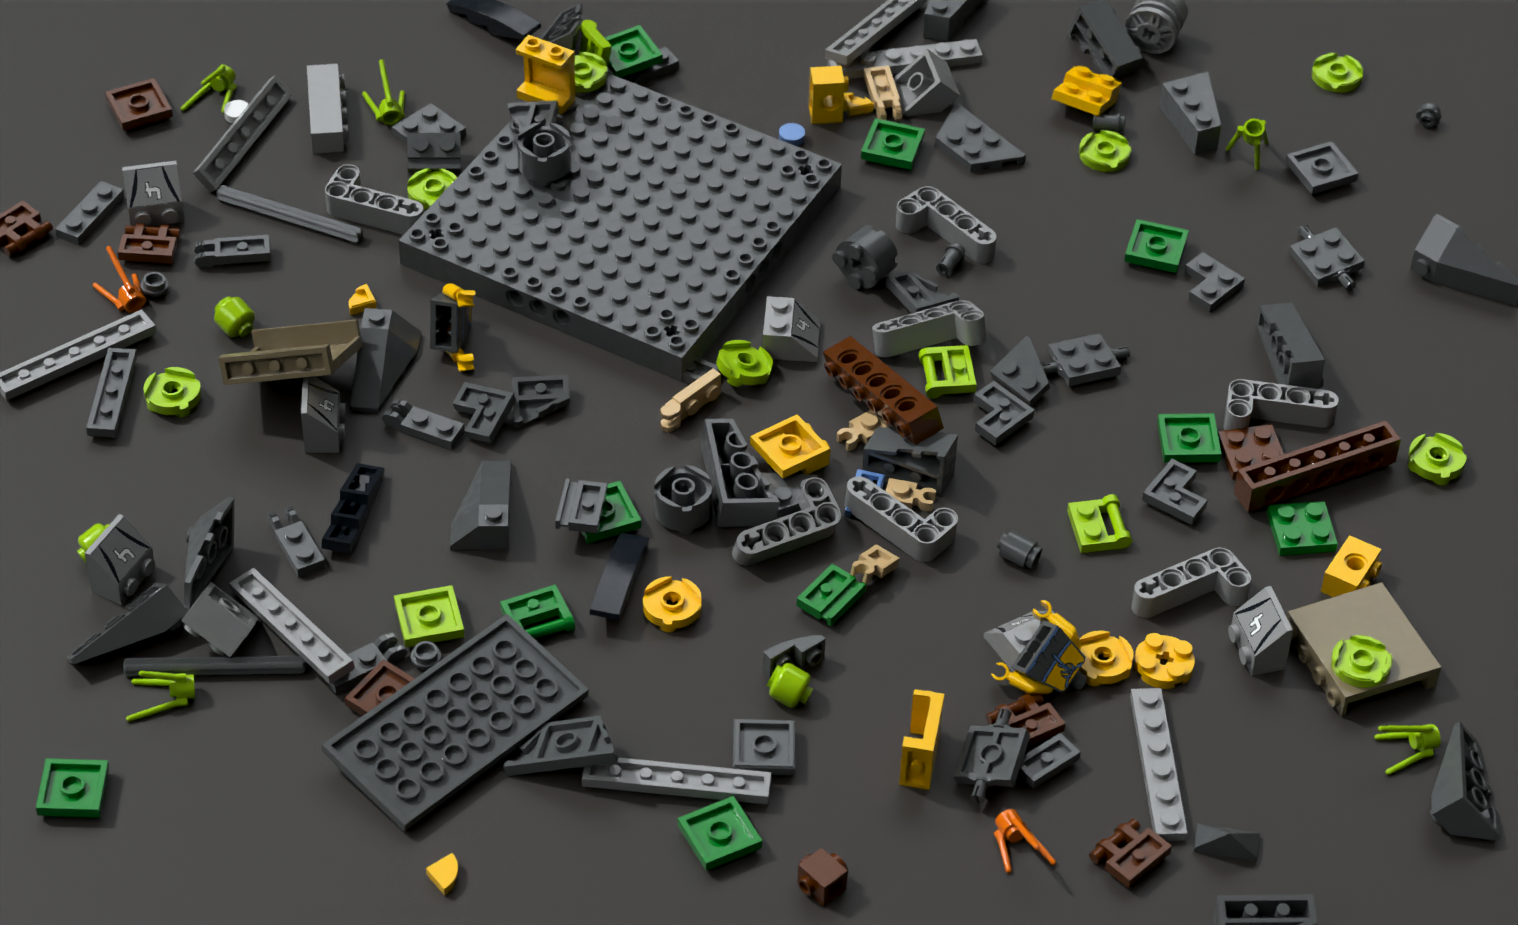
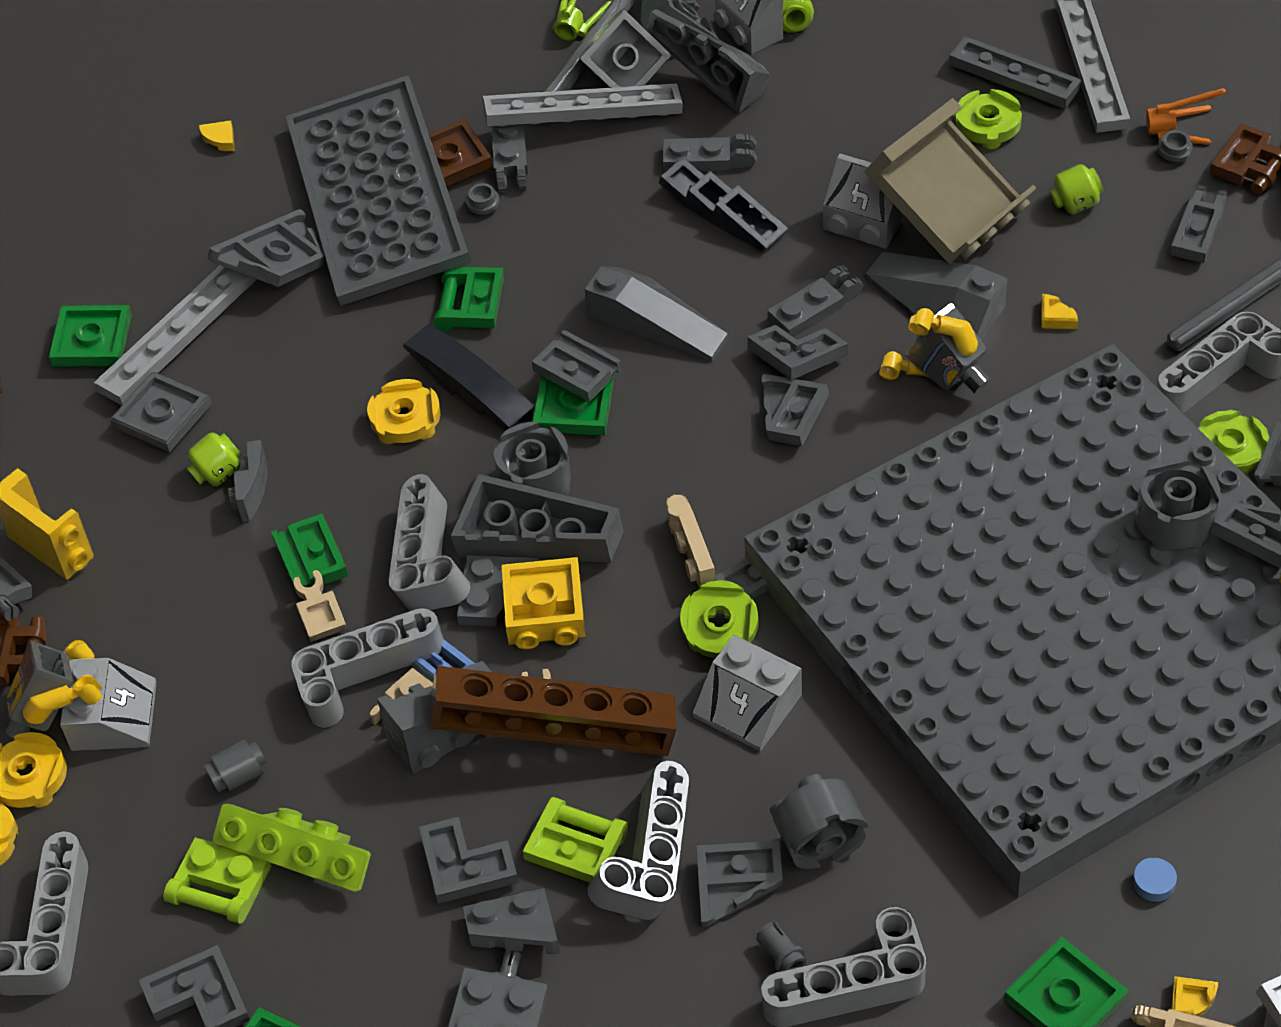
camera: 125 degrees right, 5 degrees up
lime plate [394,585,464,648] -> none
yellow brick [809,66,849,124] -> none
none -> lime bracket [213,803,371,892]

